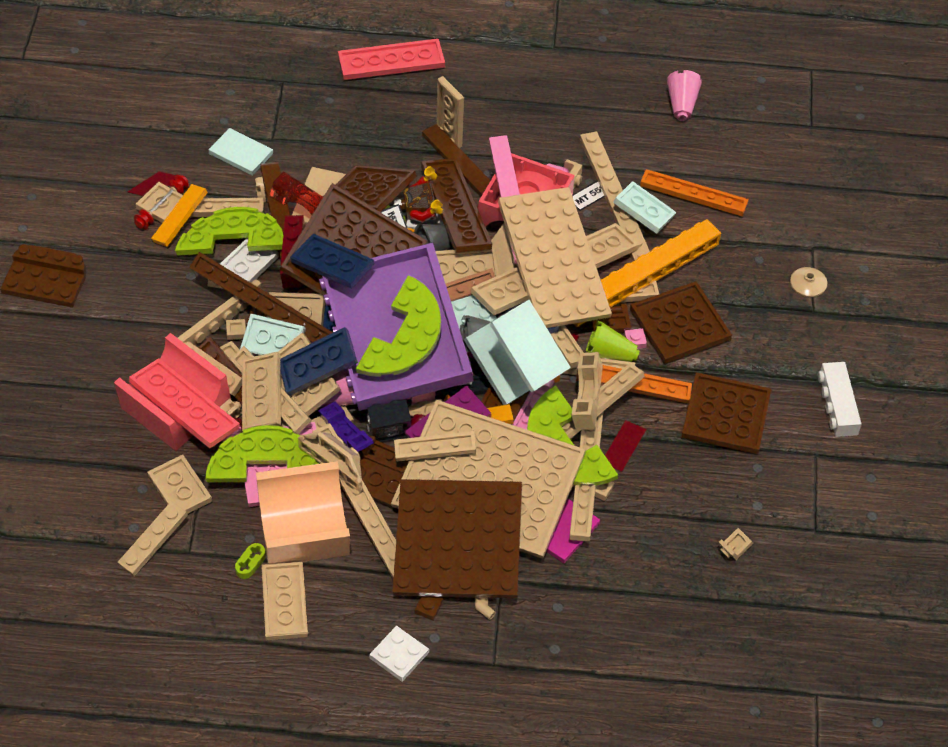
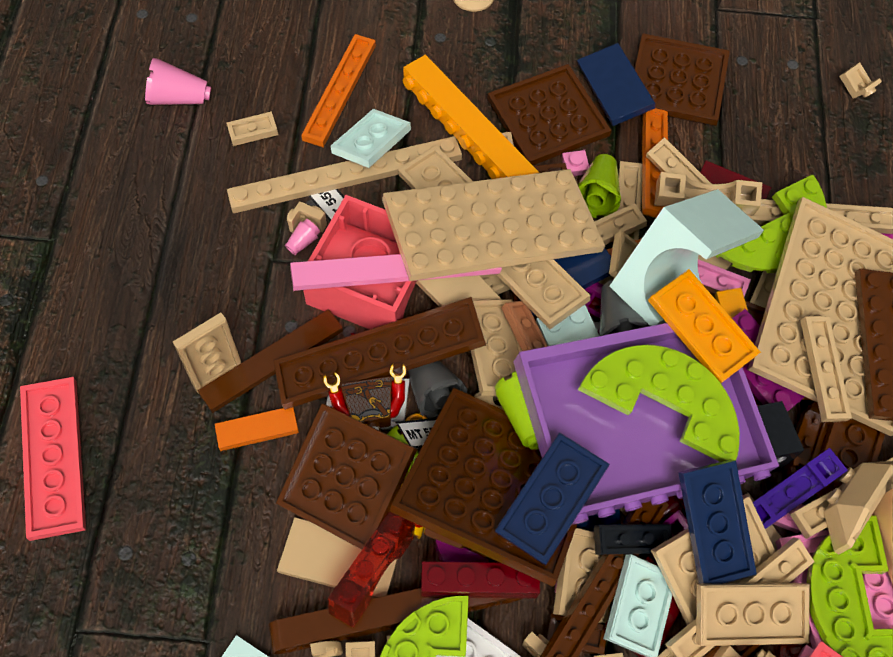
camera: 90 degrees left, 10 degrees up
none -> orange tile [215,407,299,451]
none -> tan plate [226,111,278,146]
none -> dark blue tile [577,43,655,126]
none -> black tile [594,524,672,555]
none -> light orange tile [648,269,761,383]

